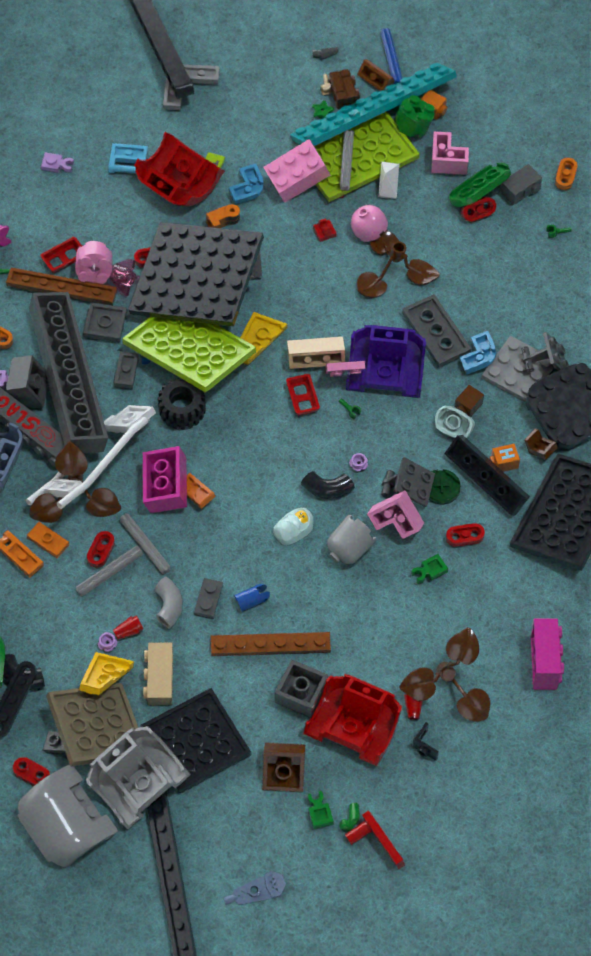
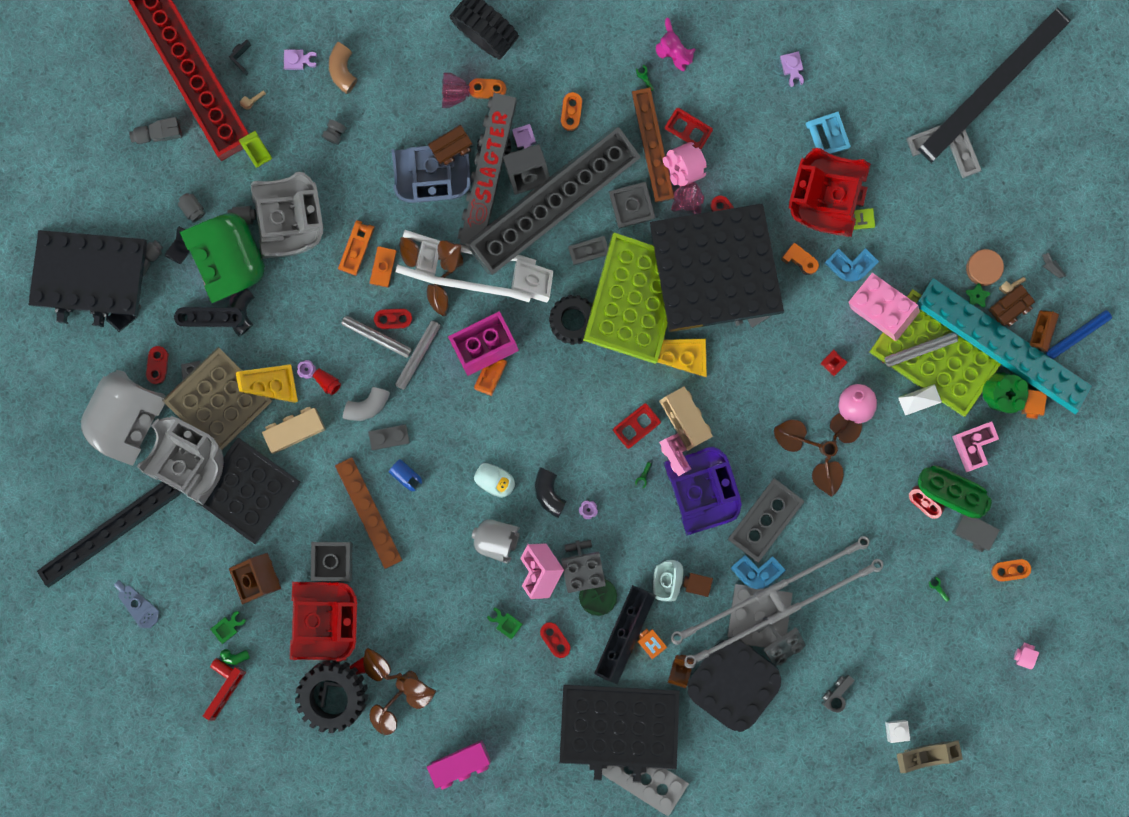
camera: 70 degrees right, 25 degrees up
none -> black tyre [295,660,368,733]
none -> light grey bar [671,536,883,668]
none -> nougat head [966,249,1004,286]

